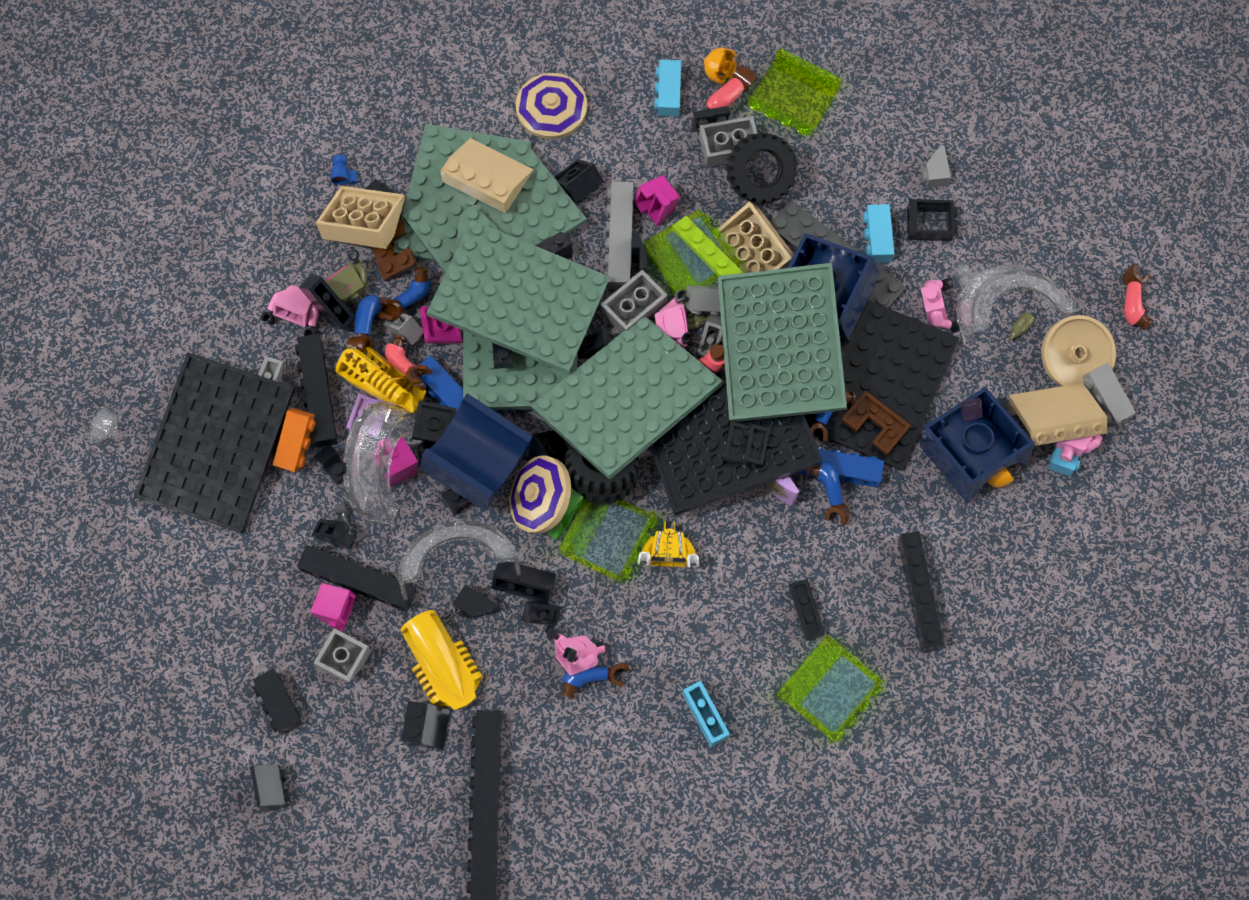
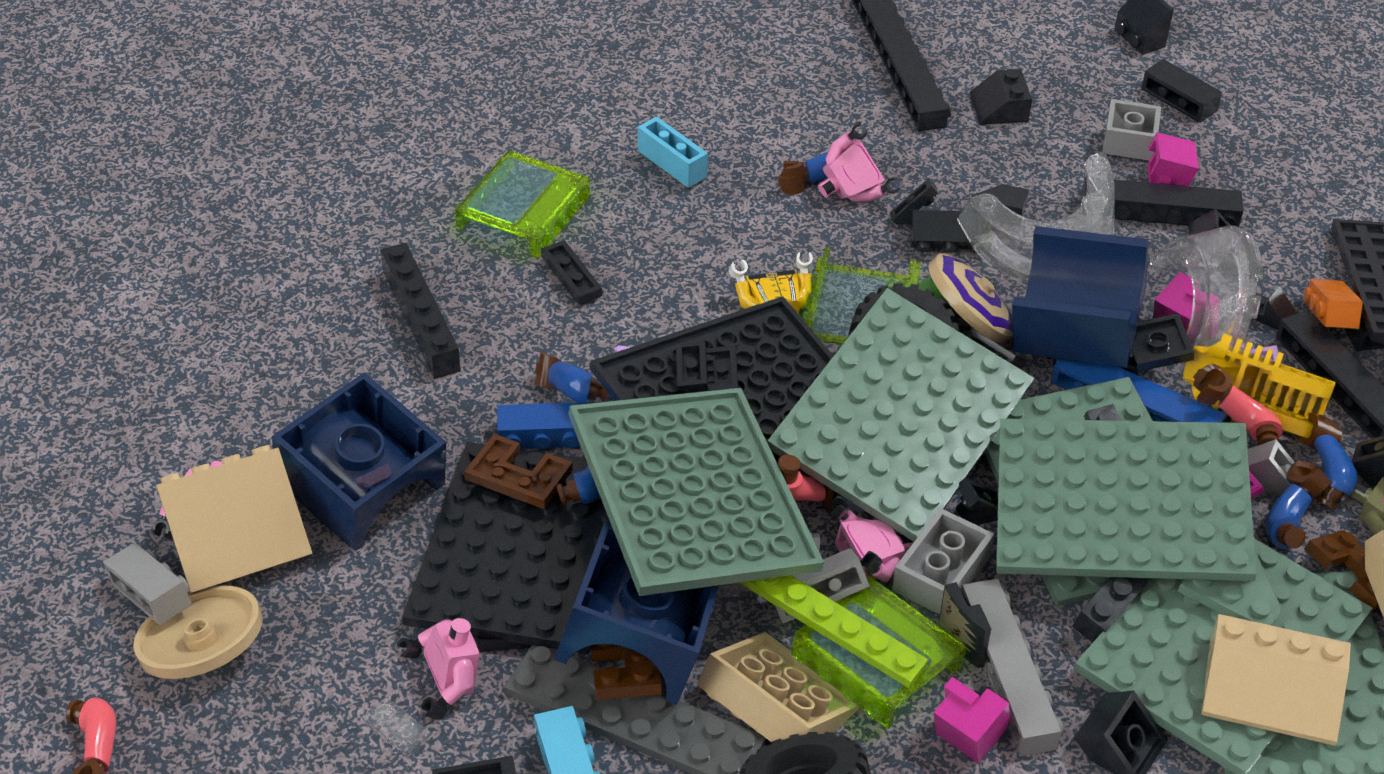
camera: 165 degrees right, 25 degrees down
yellow connector [400,610,483,710] -> none
clear windscreen [957,265,1078,344] -> none
olive piece [1009,312,1035,341] -> none

